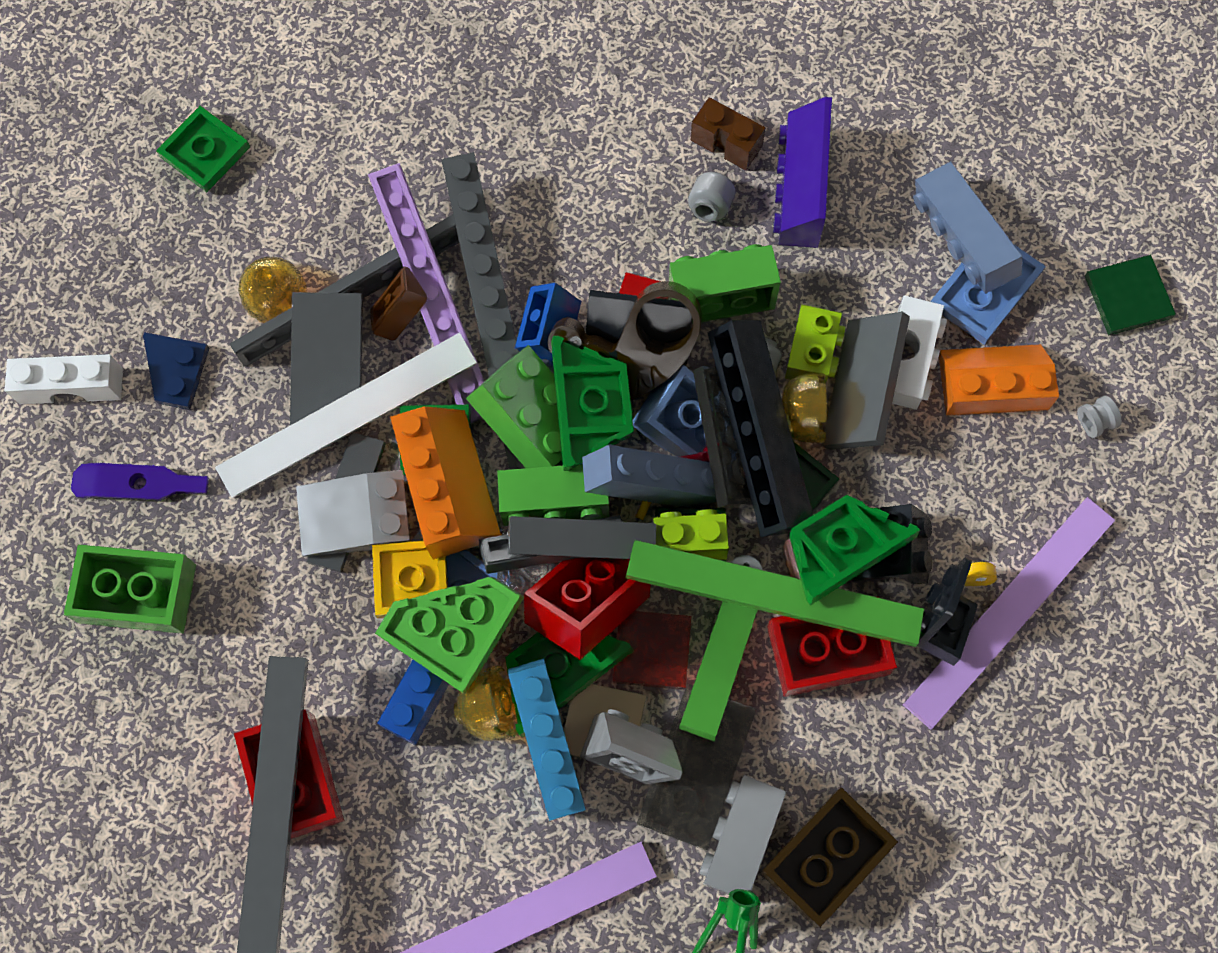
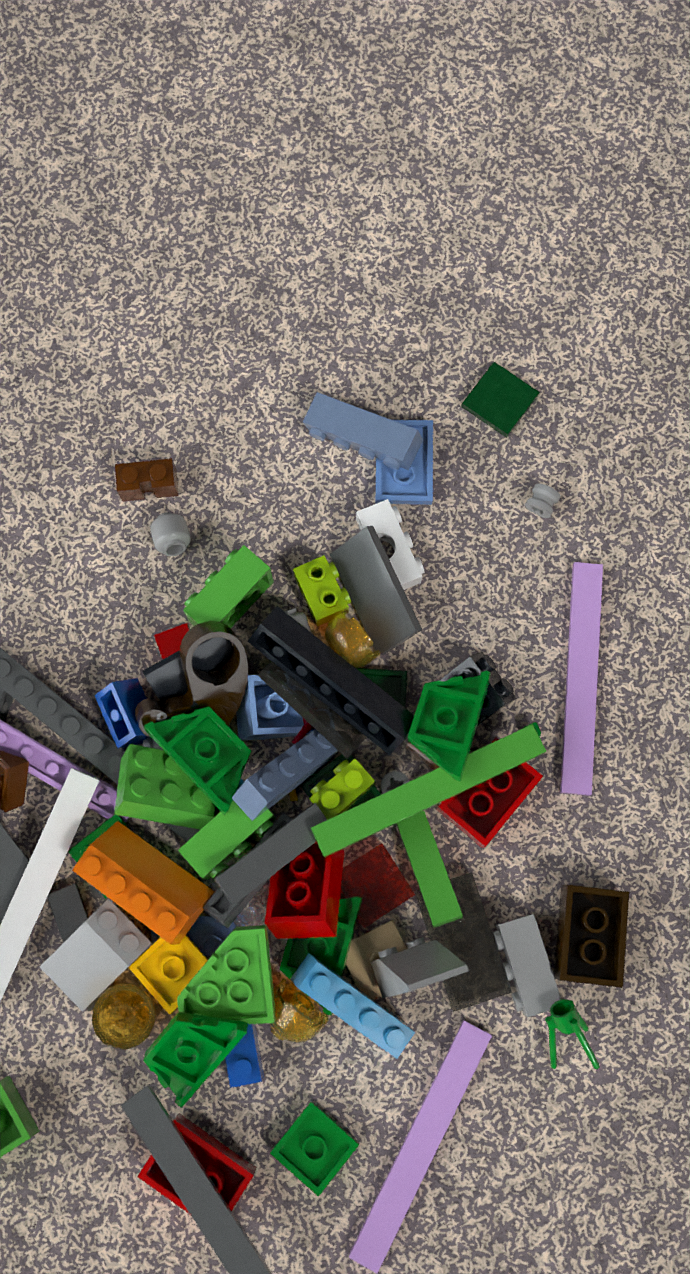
camera: 40 degrees left, 5 degrees up
dark purple slope [773,97,832,248] -> none
black bracket [917,557,978,666] -> none
orange slope [939,344,1059,416] -> none
yellow tile [964,562,997,587] -> none
none -> clear yellow cylinder [92,983,156,1050]
none -> green wing [143,1012,248,1108]
none -> green plate [270,1100,359,1197]

